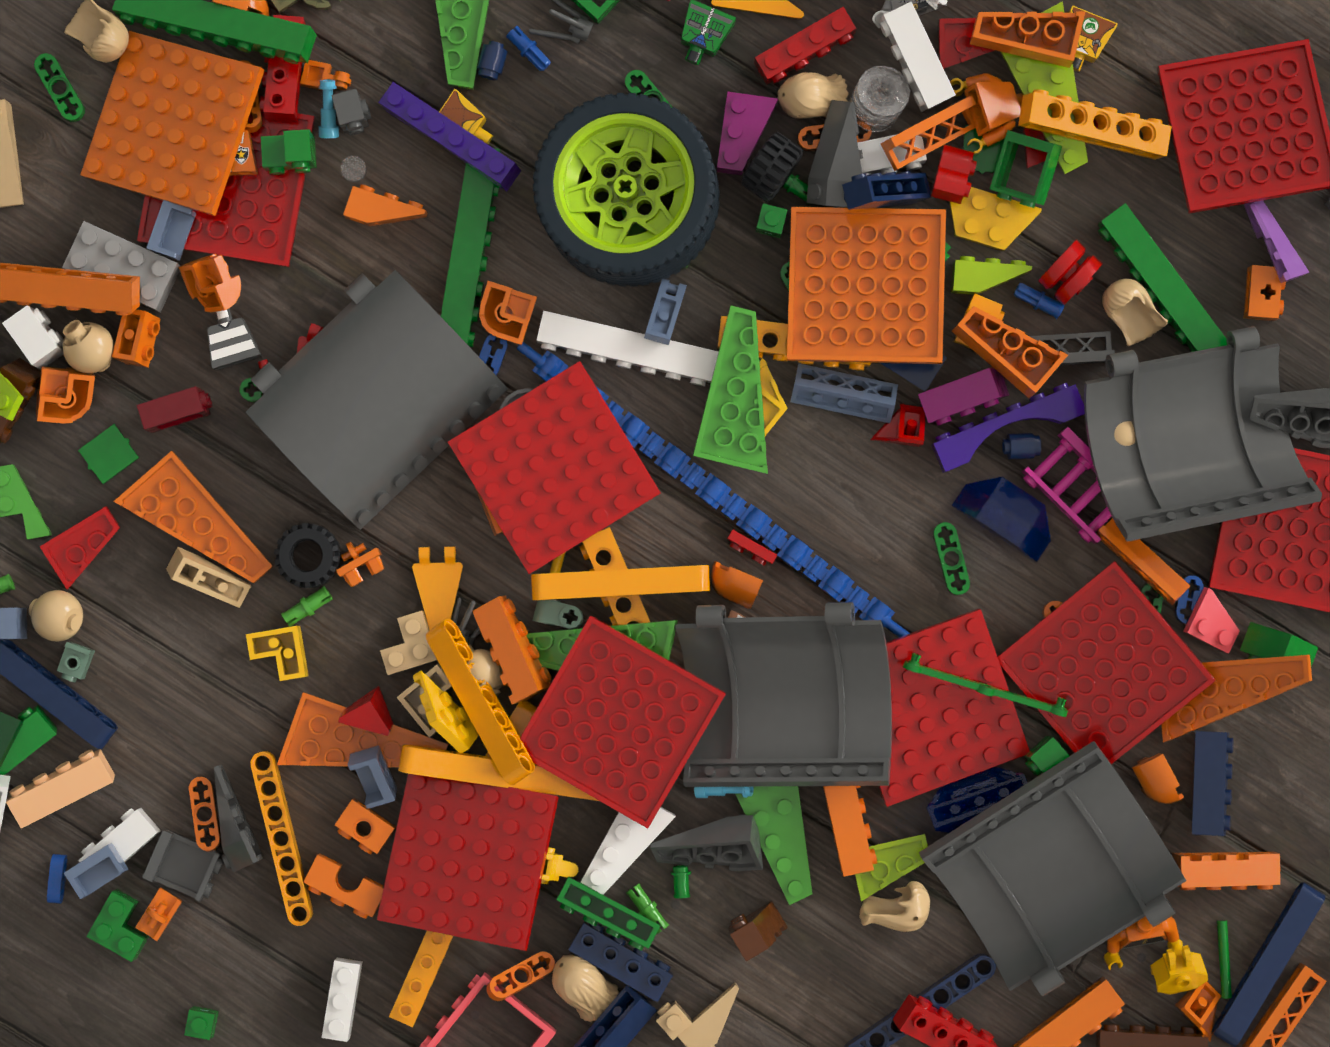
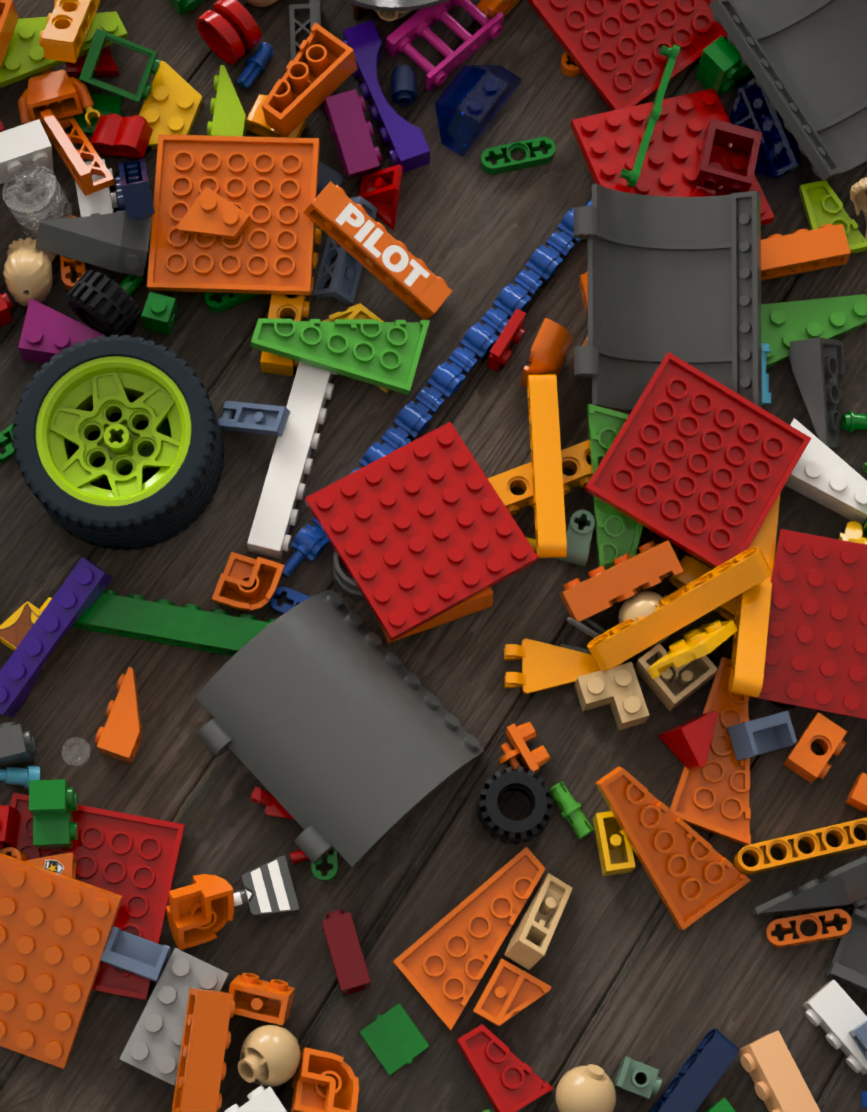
camera: 90 degrees left, 15 degrees down
none -> orange wing [175,187,251,240]
none -> orange brick [303,181,453,320]
none -> orange wing [473,958,551,1027]
none -> orange wing [595,766,751,930]
none -> dark red window [694,118,762,195]

